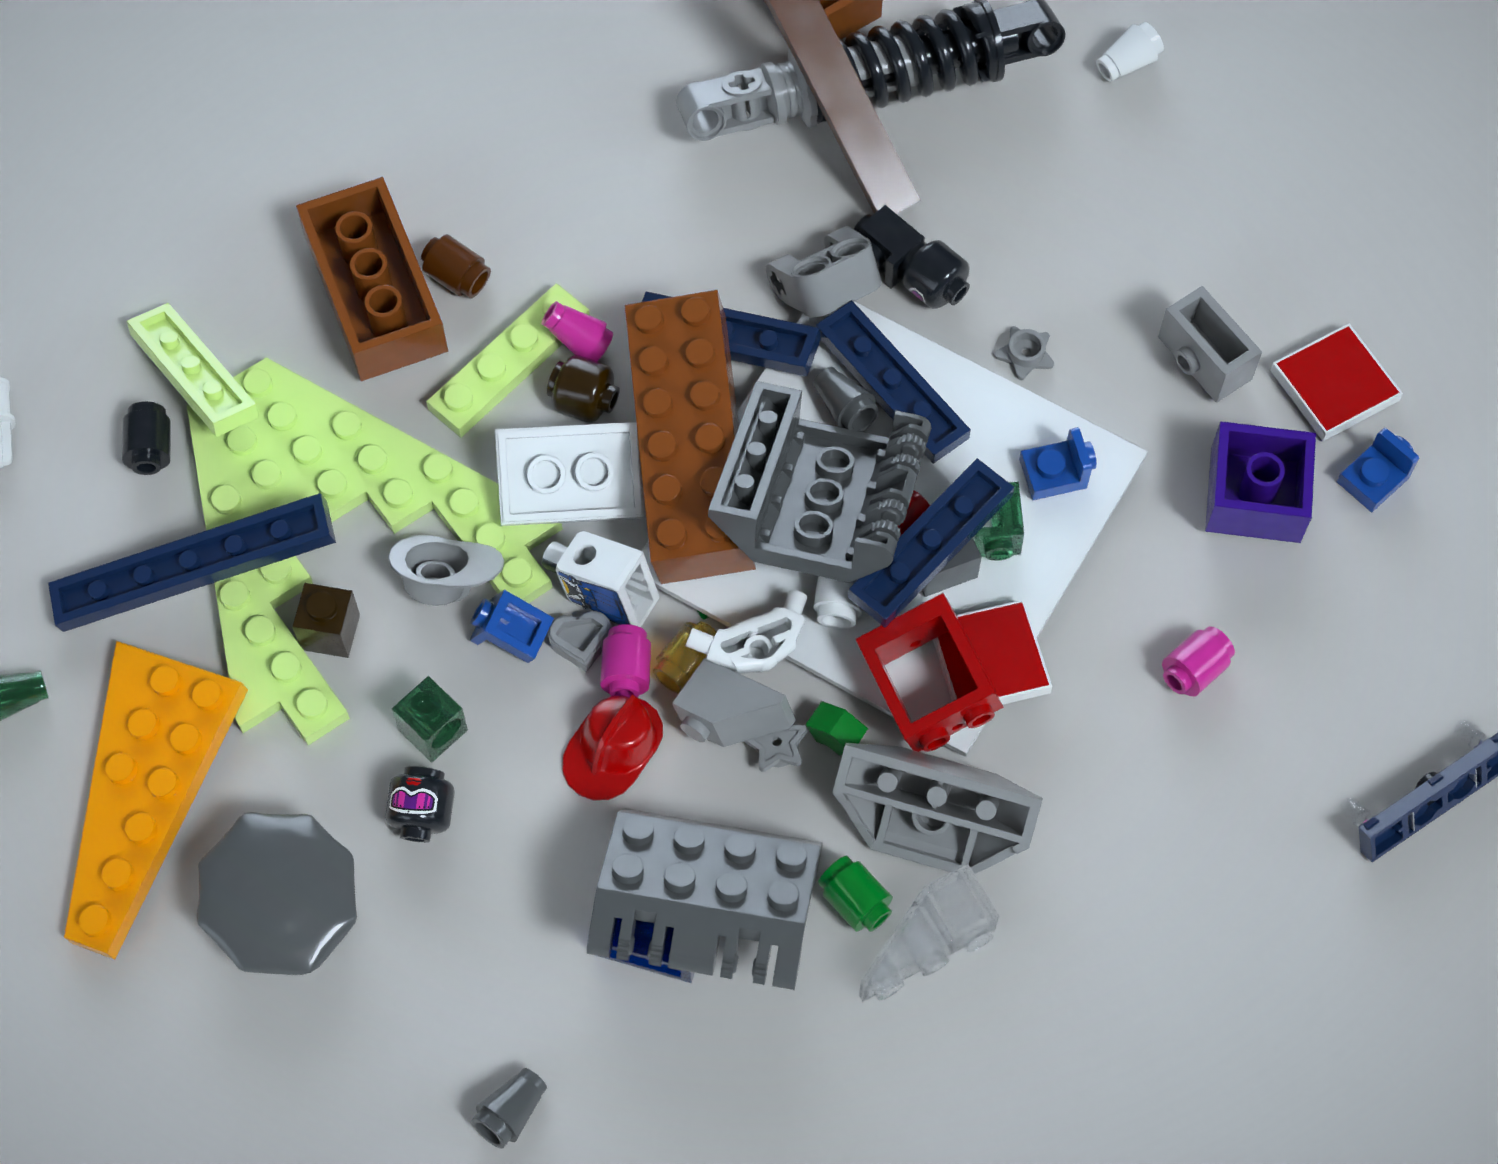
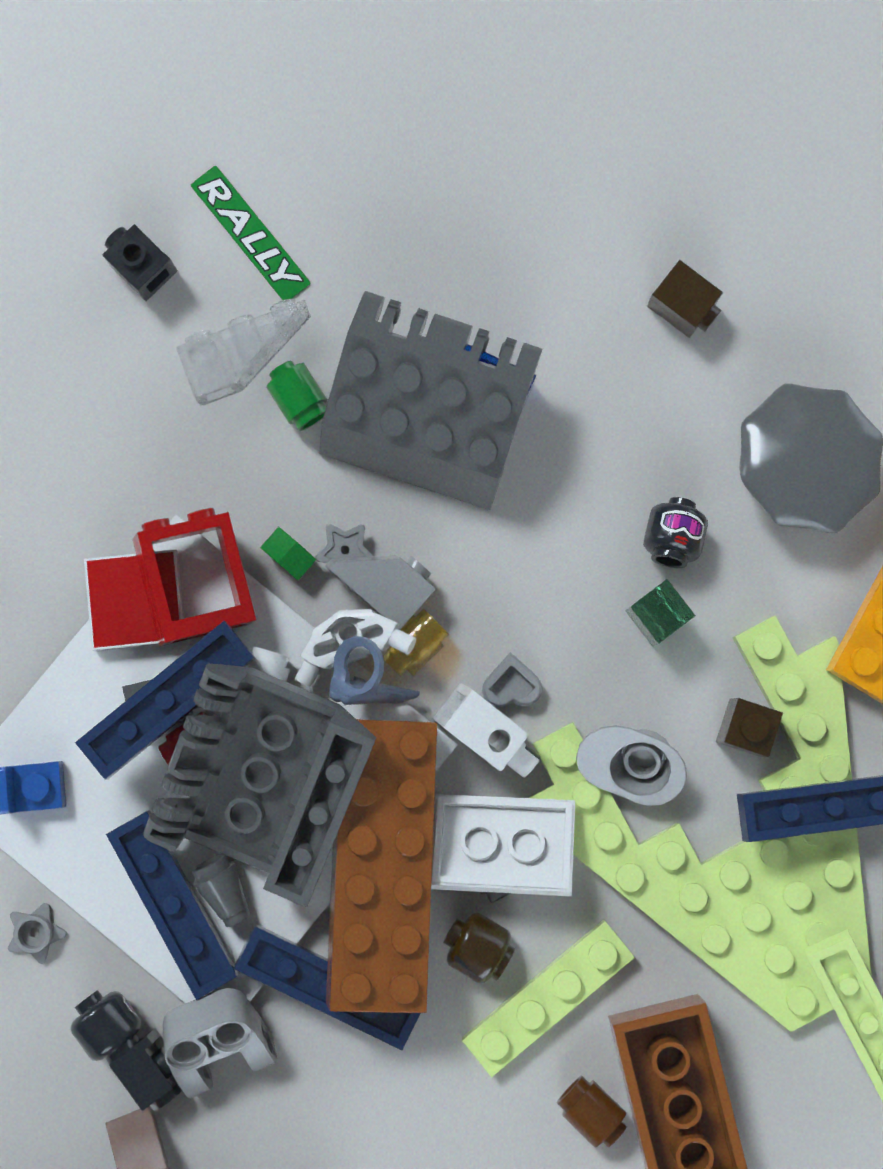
camera: 165 degrees left, 20 degrees up
blue bracket [470,589,554,663] -> none
dark grey cone [471,1068,547,1149] -> none
dark pink cone [541,301,613,362] -> none
red piece [563,694,663,801] -> none
dark pink brick [600,624,651,697] -> none
light grey wedge [832,743,1043,877] -> none
clear green bracket [973,482,1024,561] -> none
none -> black brick [102,224,178,301]
none -> sticker [191,166,310,303]
none -> sand blue piece [329,636,420,706]
none -> dark brown brick [647,260,723,338]

